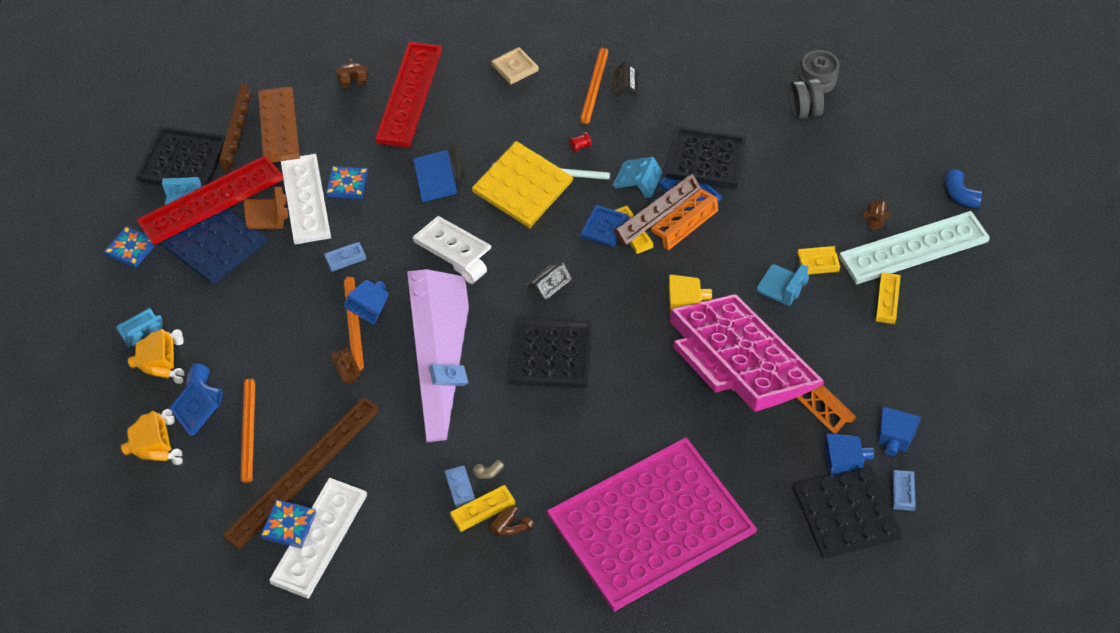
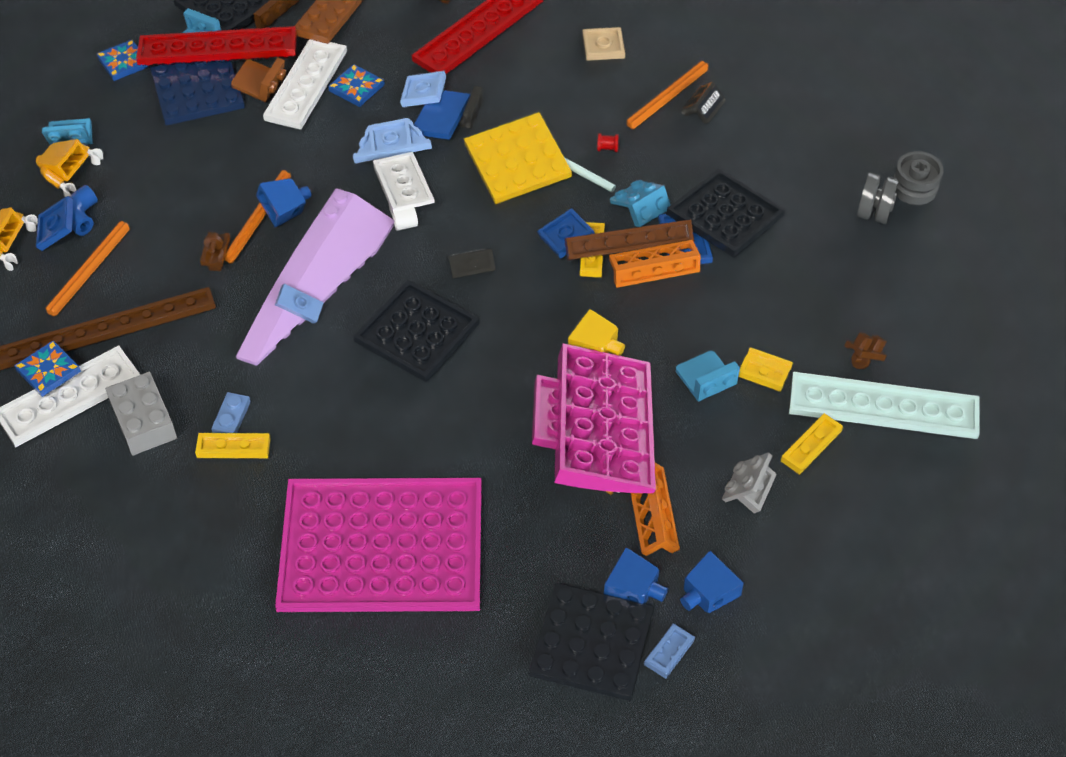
camera: 30 degrees right, 0 degrees up
medium blue plate [324,242,366,272] -> none
dark tan arm [473,460,504,479] -> none
reddish brown plant [489,505,534,536] -> none
blue cylinder [945,170,982,209] -> none
none -> light grey brick [105,372,177,456]
none -> light blue wing [353,118,432,163]
none -> light blue tile [400,71,446,107]
none -> light grey bracket [722,452,776,513]

